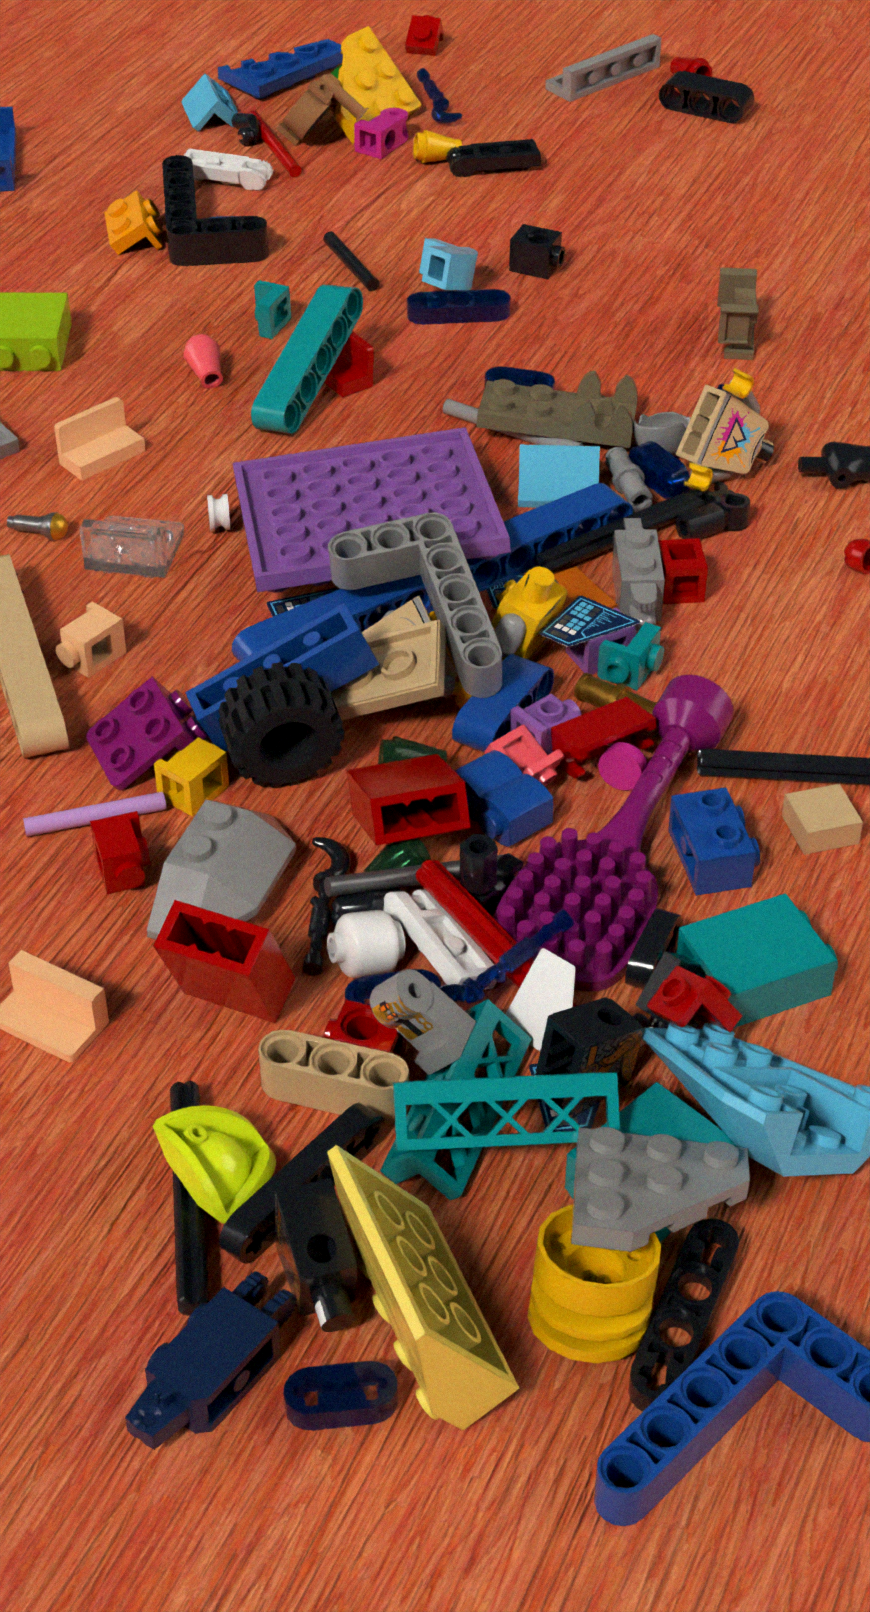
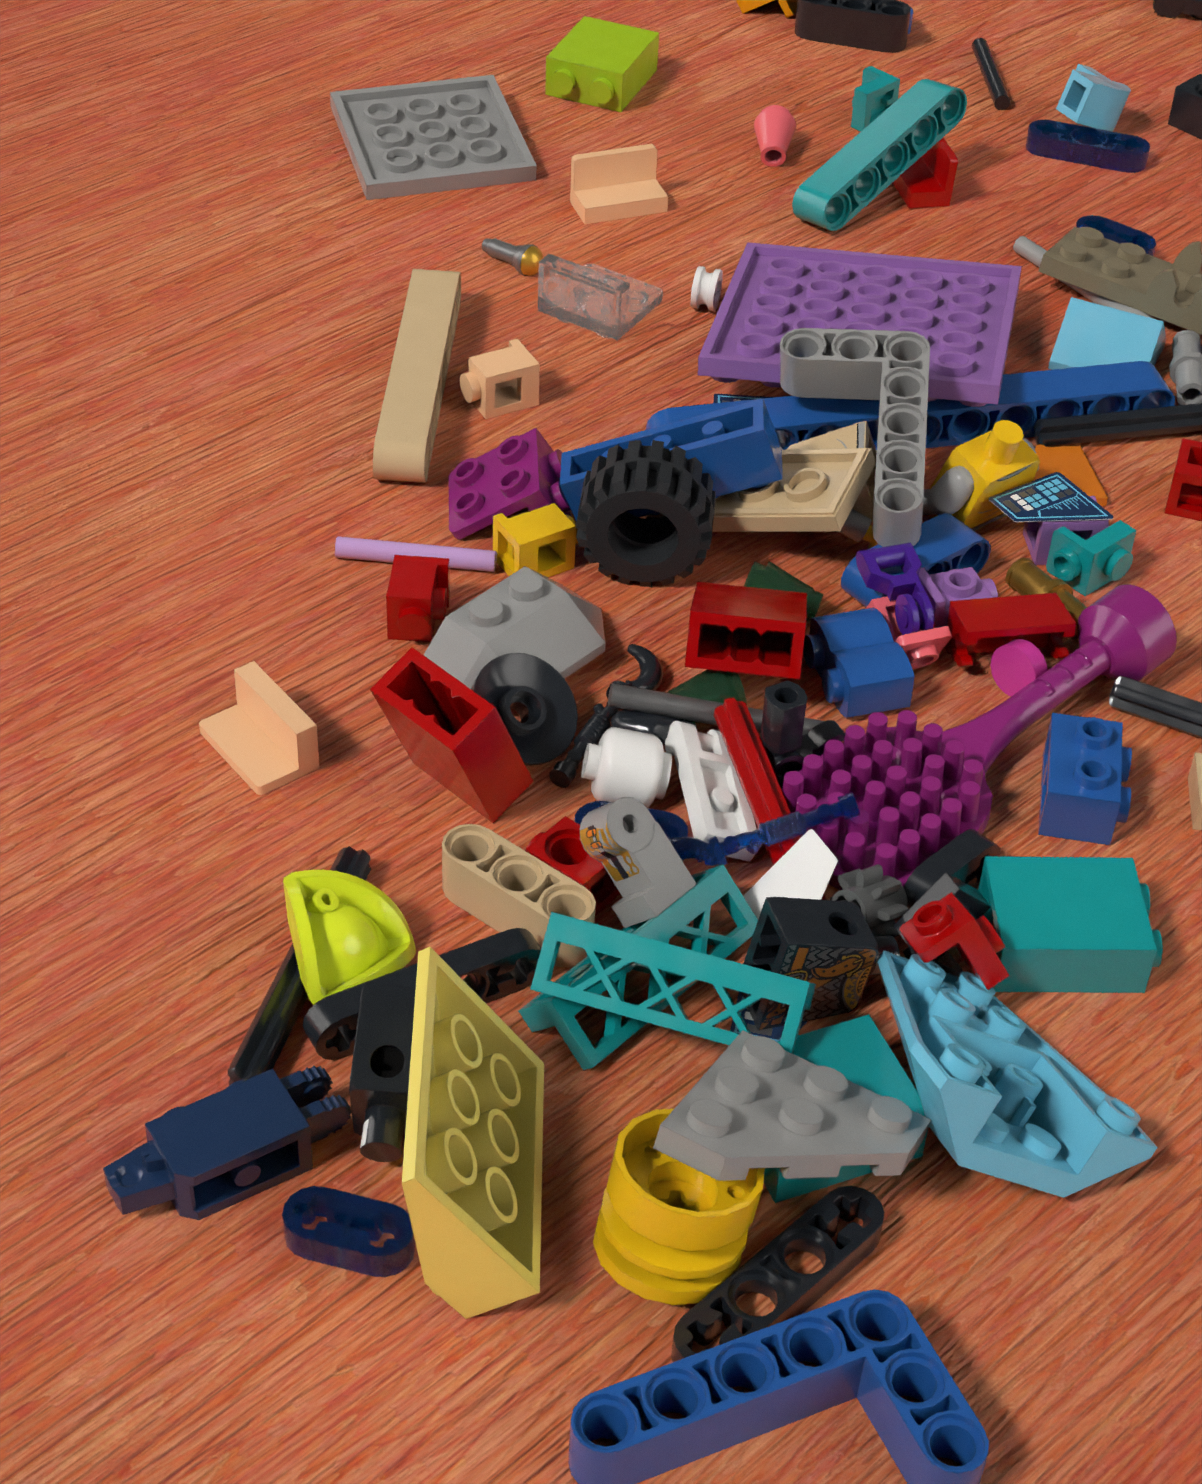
camera: 20 degrees right, 0 degrees up
light grey hinge [612,518,665,631] -> none
none -> black dish [471,653,578,766]
none -> dark grey gear [830,864,909,937]
none -> dark purple piece [856,543,934,635]

